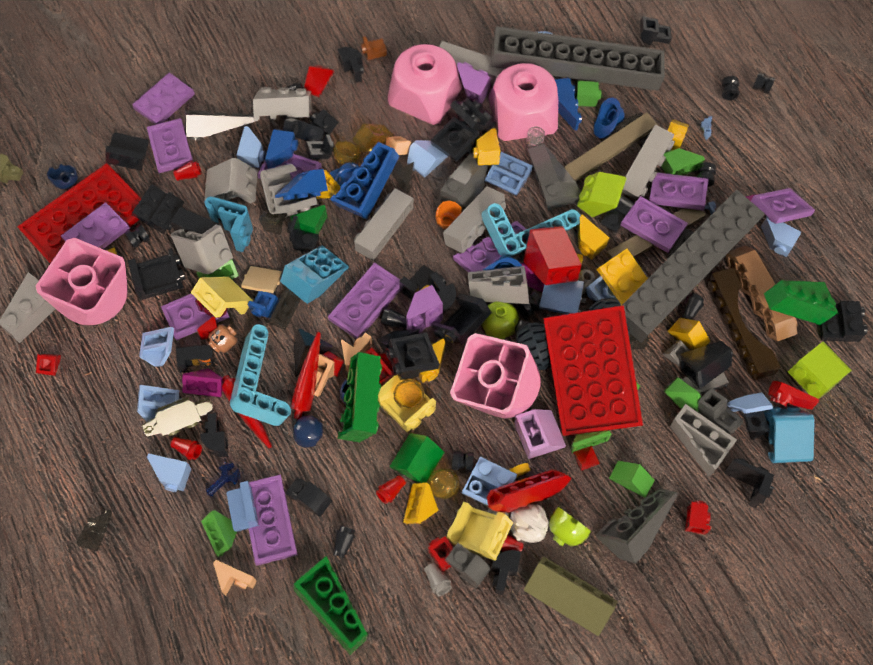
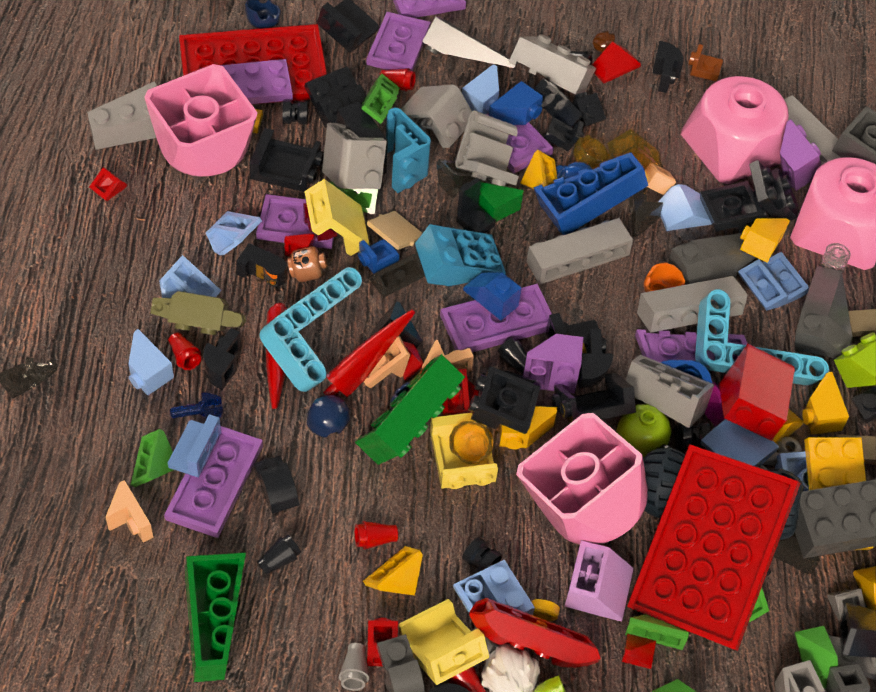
camera: 30 degrees right, 10 degrees down
magenta slope [182,368,222,397] -> none
blue slope [275,169,328,201] -> none
green slope [390,433,445,483] -> none
clear yellow hair [428,468,461,499] -> none
none -> bright green slope [361,73,400,124]
none -> blue slope [463,272,522,321]
none -> reddish brown plate [593,31,615,53]

